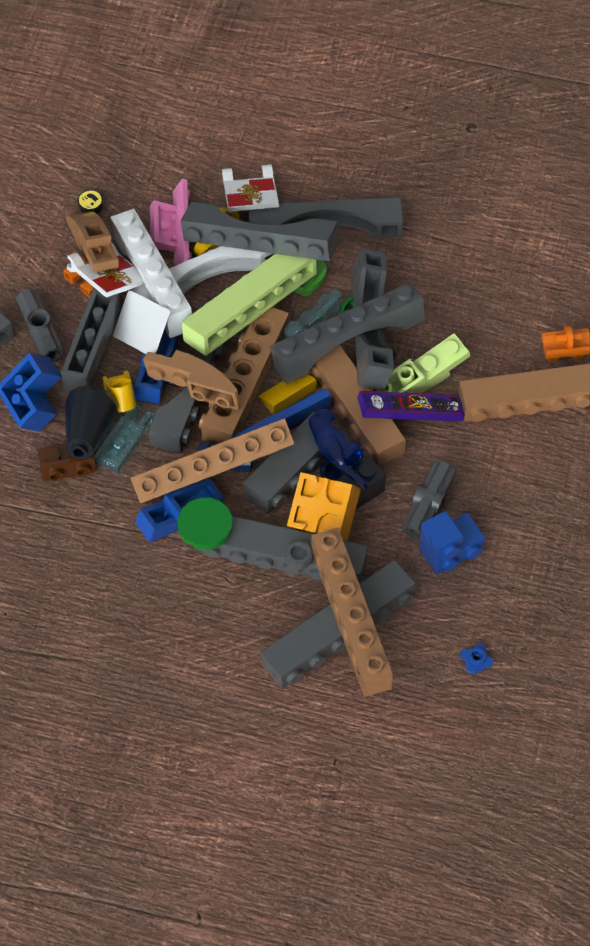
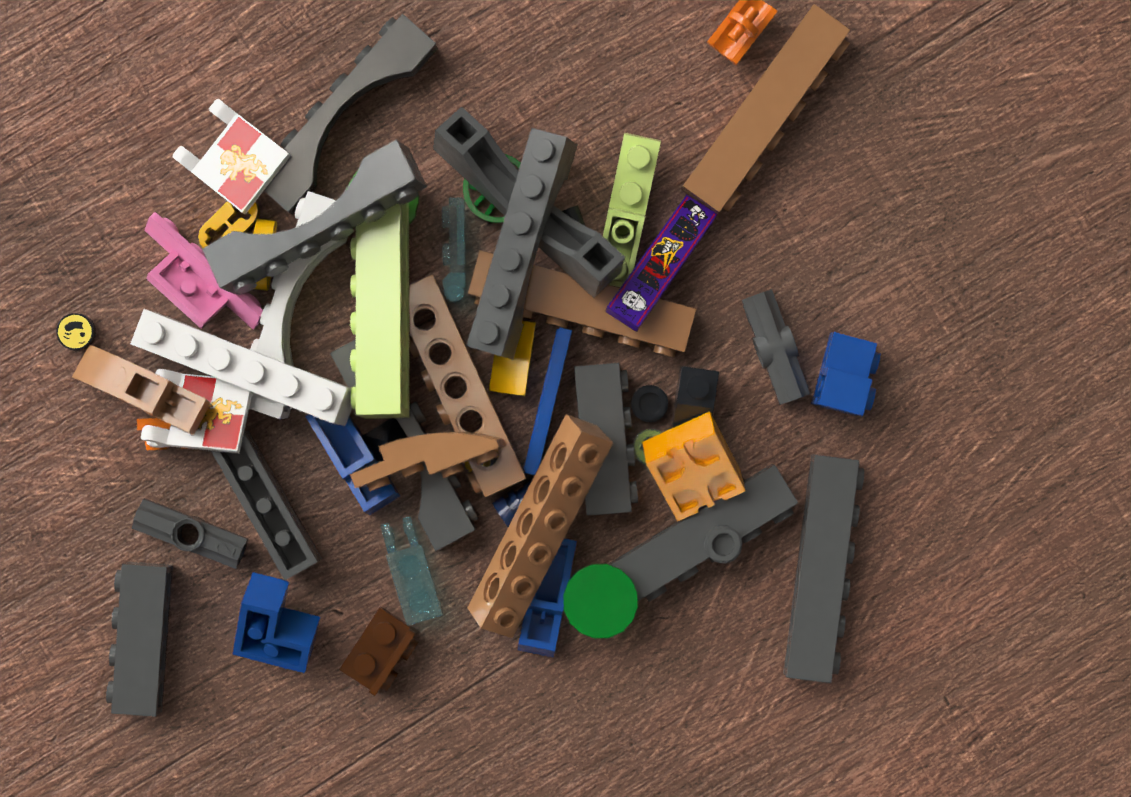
camera: 45 degrees left, 30 degrees up
black cone [65,385,118,459] -> none
yellow piece [102,370,136,412] -> none
white sticker [113,290,171,354] -> none
clear blue animal [309,409,368,489] -> none
medium nougat brick [311,528,393,697] -> none
blue plate [460,643,493,674] -> none

